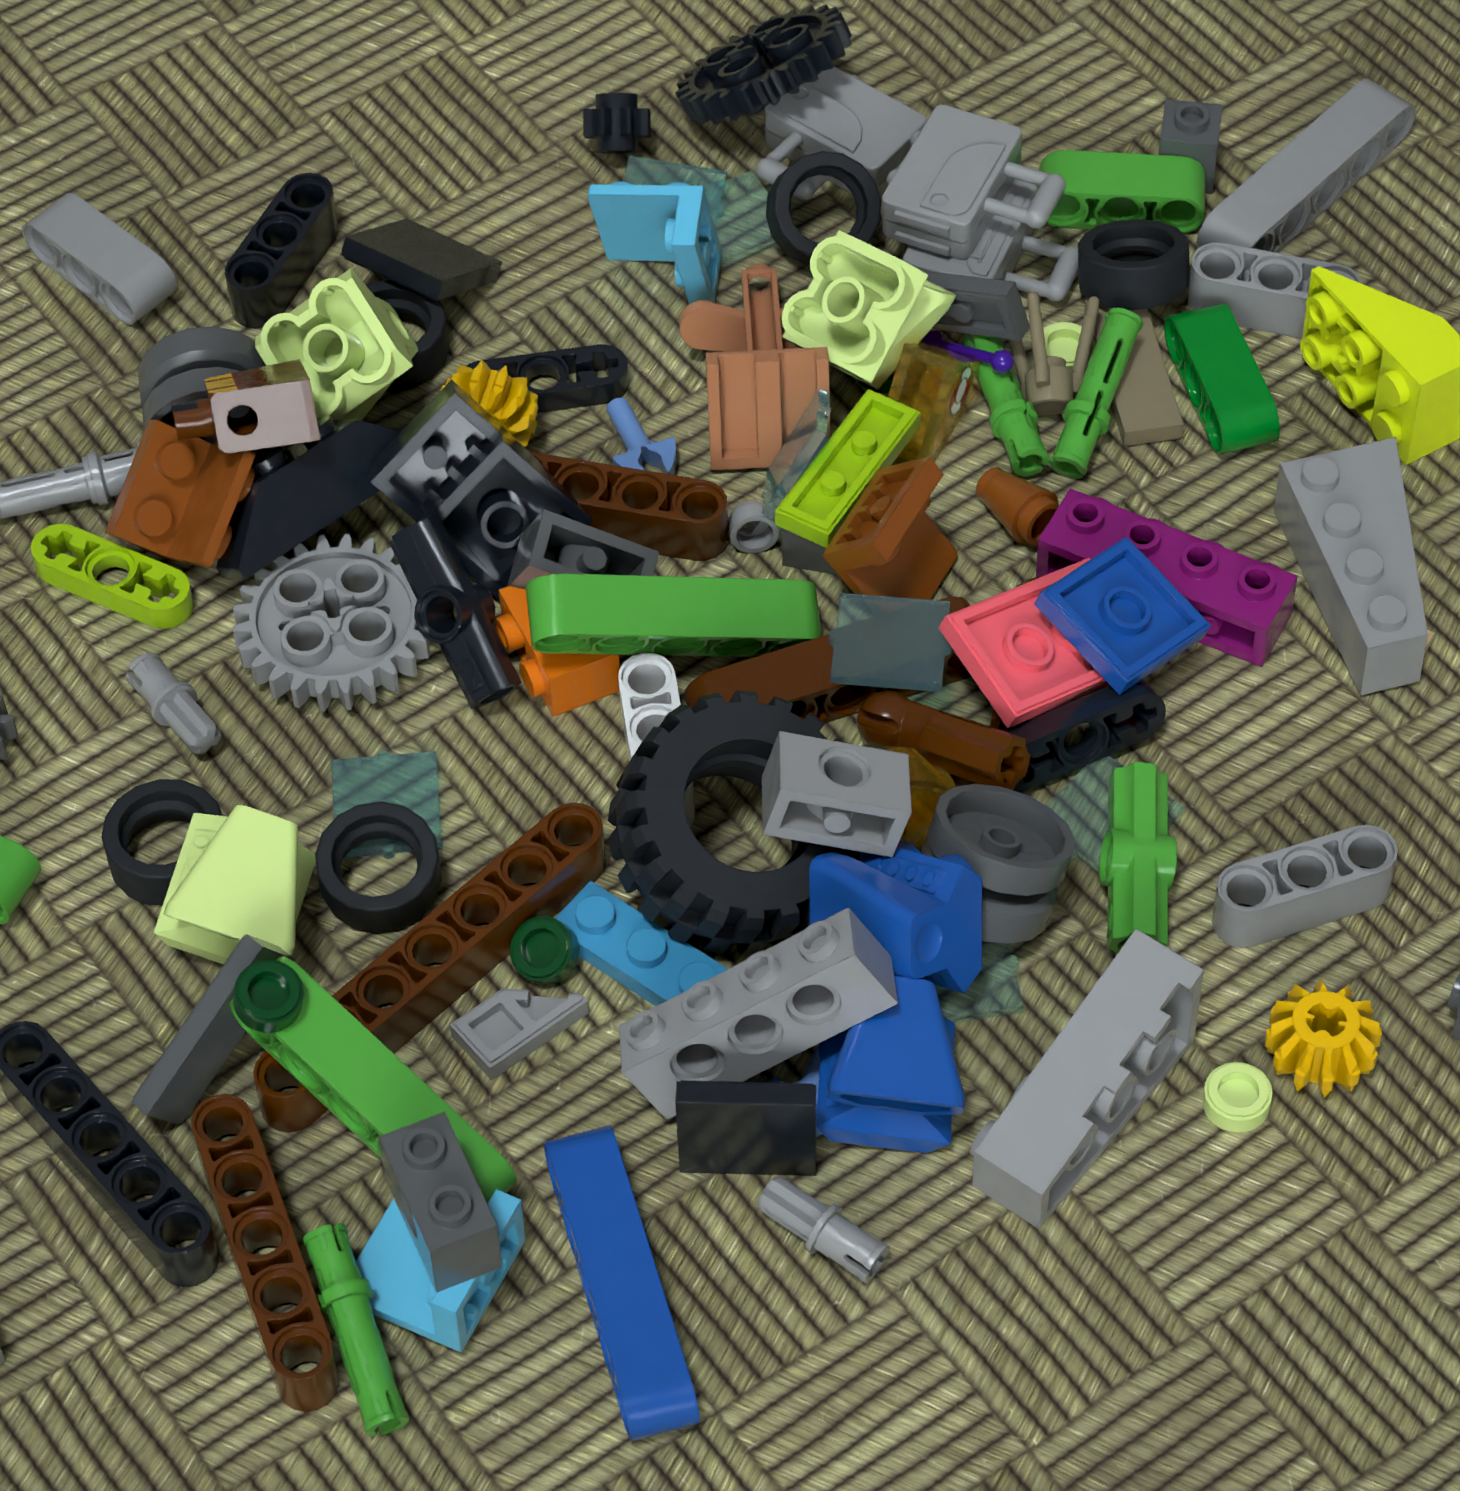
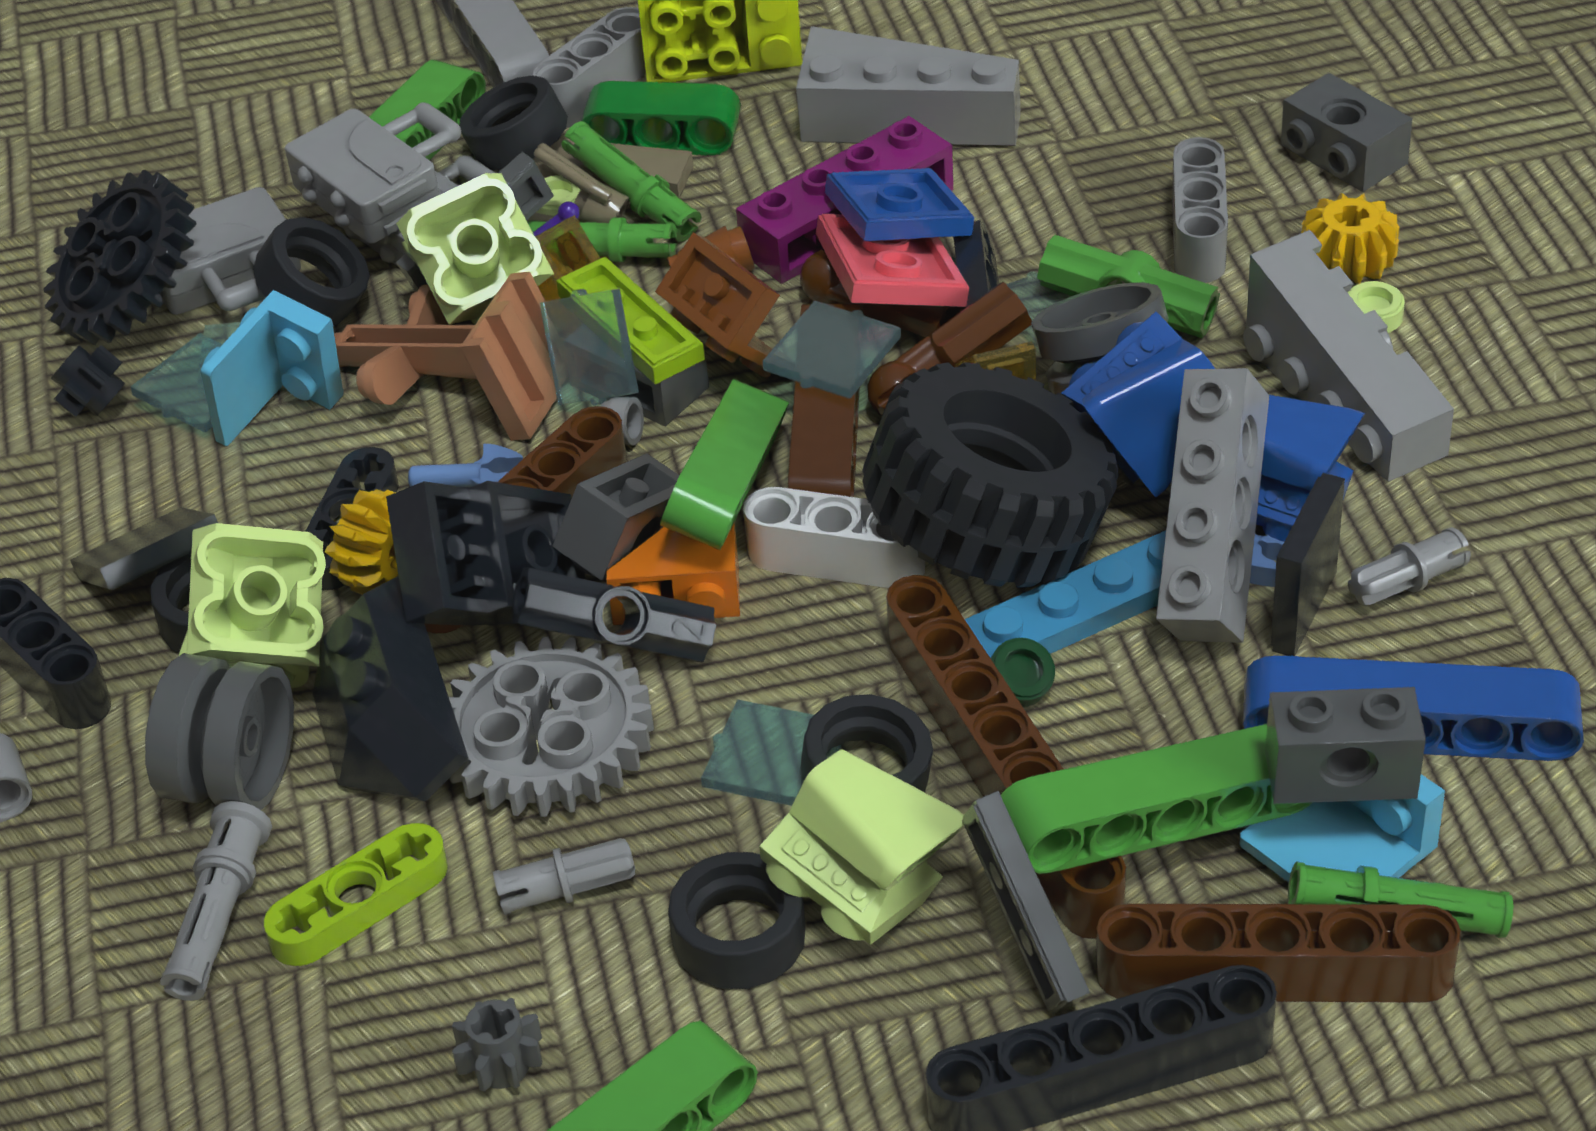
camera: 65 degrees left, 10 degrees down
dark orange bracket [104,419,255,568] -> none
torso [171,359,320,454] -> none
dark green tile [233,960,304,1033] -> none
light grey tile [450,988,589,1081] -> none
light grey brick [762,731,912,857] -> none
dark grey brick [1159,99,1223,194] -> none

